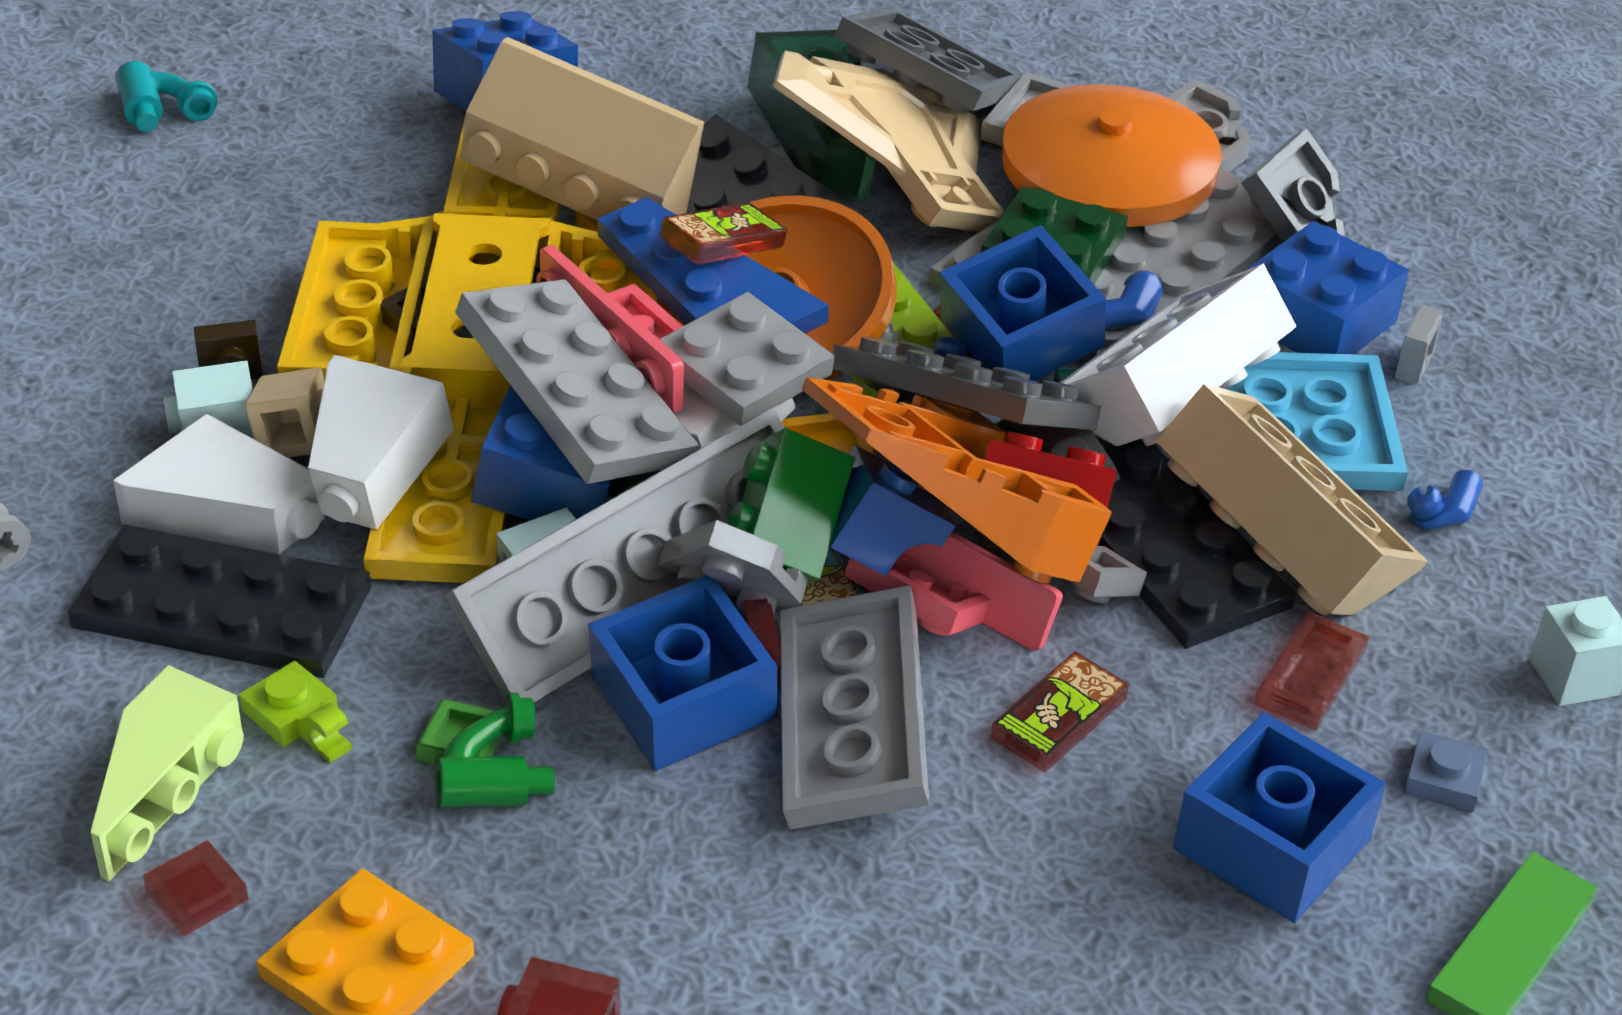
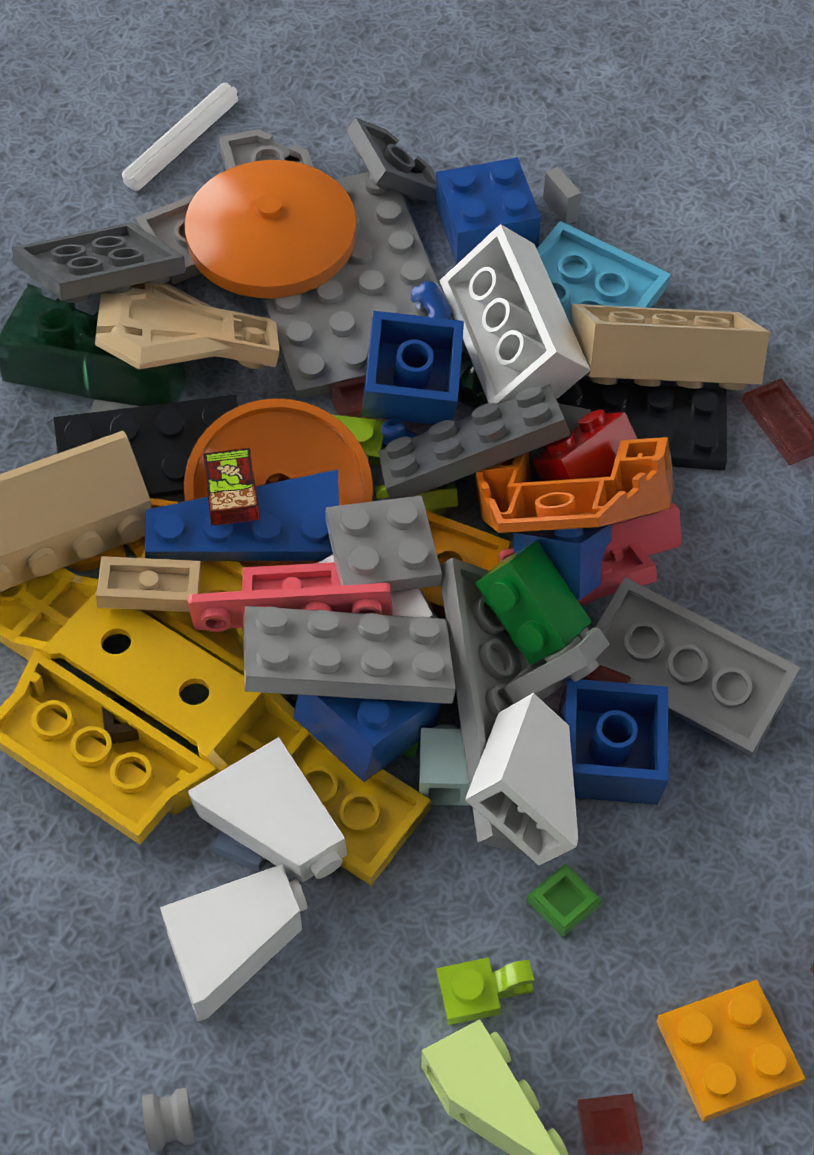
camera: 55 degrees left, 15 degrees up
black plate [68,524,371,678] -> none
light aqua brick [164,361,254,439] -> none
dark brown plate [194,320,263,380] -> none
tan brick [245,367,325,458] -> none
green plant [435,692,555,808] -> none
dark green plate [981,186,1128,284] -> none
tile [991,651,1129,773] -> none
blue arm [1407,470,1483,530] -> none
none -> tan plate [96,556,201,612]
none -> white axle [122,82,238,191]
none -> white slope [465,693,578,865]

